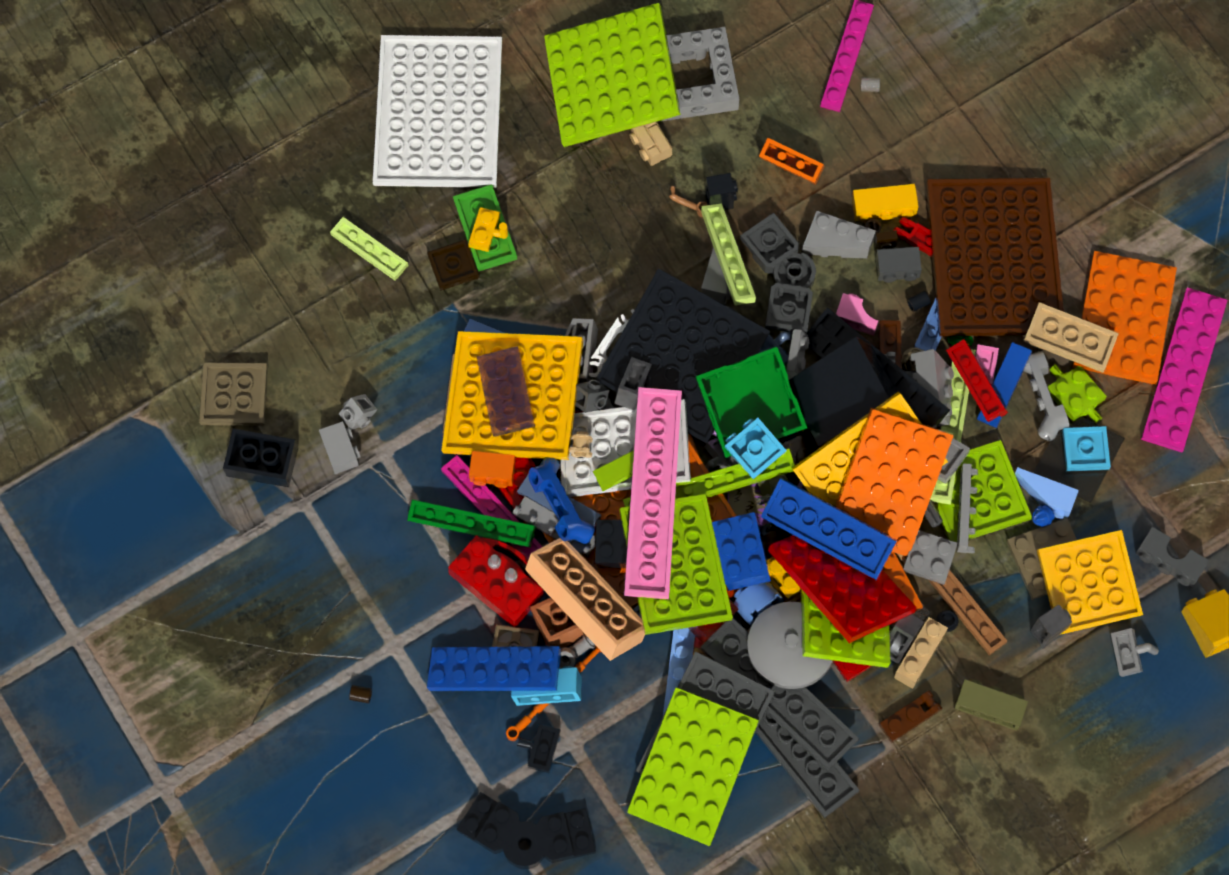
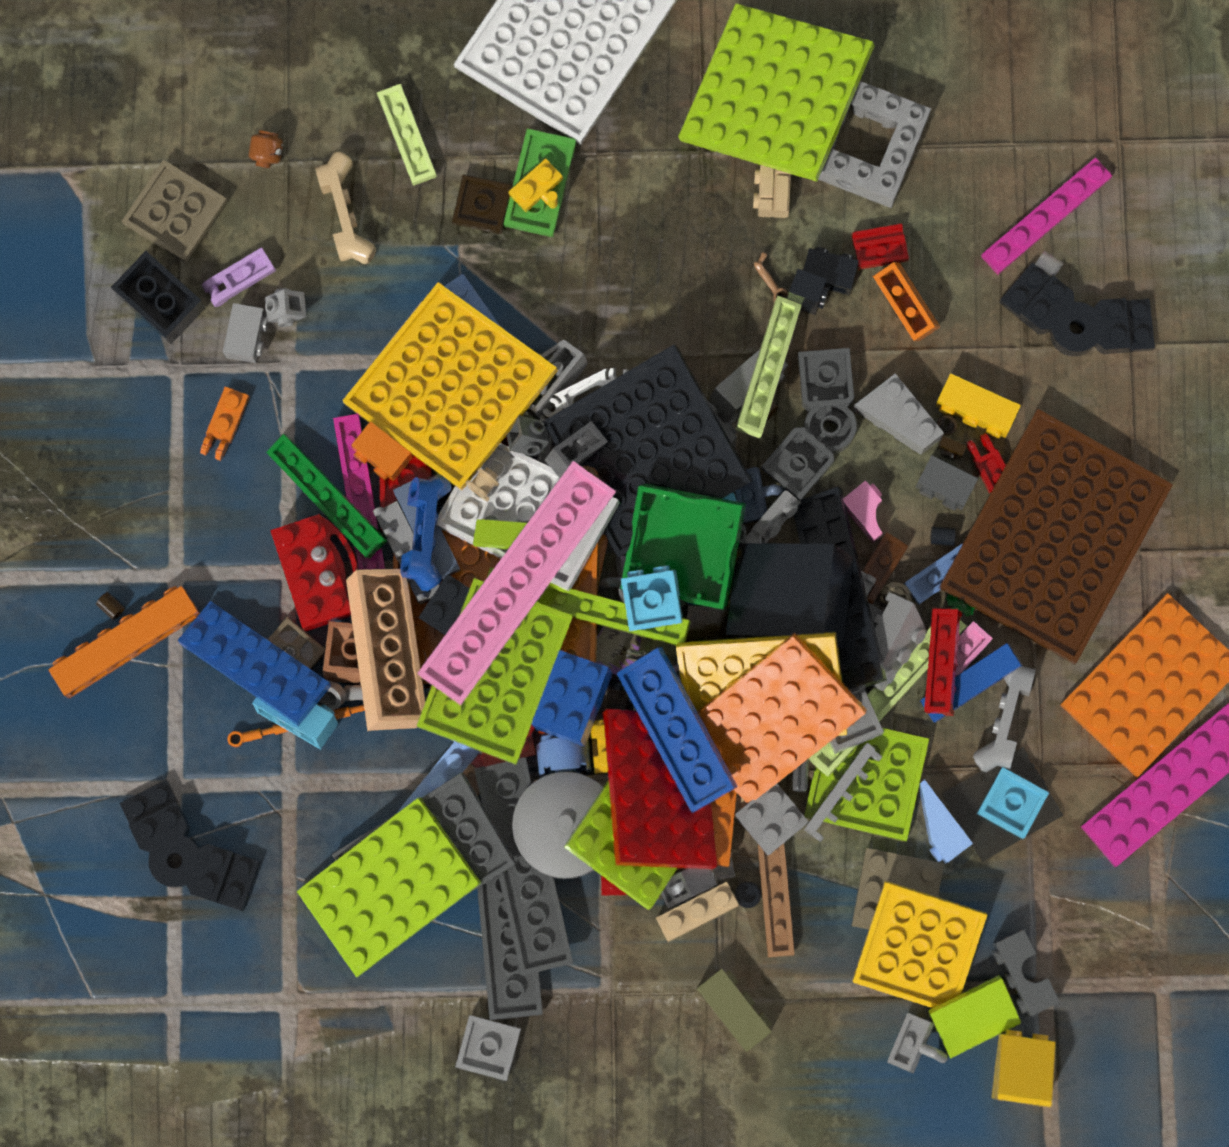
camera: 35 degrees right, 10 degrees up
plate [477,346,535,437] -> none
black plate [517,724,561,773] -> none
reddish brown plate [879,690,943,743] -> none
tan plate [1023,302,1119,373] -> none
flat silver arch [1030,605,1072,649] -> none
blue plate [1032,505,1055,527] -> none
lime plate [1048,364,1107,424] -> none
none -> orange brick [48,586,200,699]
none -> orange hinge [200,387,250,461]
none -> lavender plate [202,248,276,307]
none -> dark orange head [249,130,283,168]
none -> tan plate [315,152,376,265]
none -> light grey plate [455,1015,521,1081]
none -> black brick [803,247,859,296]
none -> red plate [851,224,909,270]
none -> lime tile [928,976,1021,1058]
none -> black plate [999,262,1155,357]

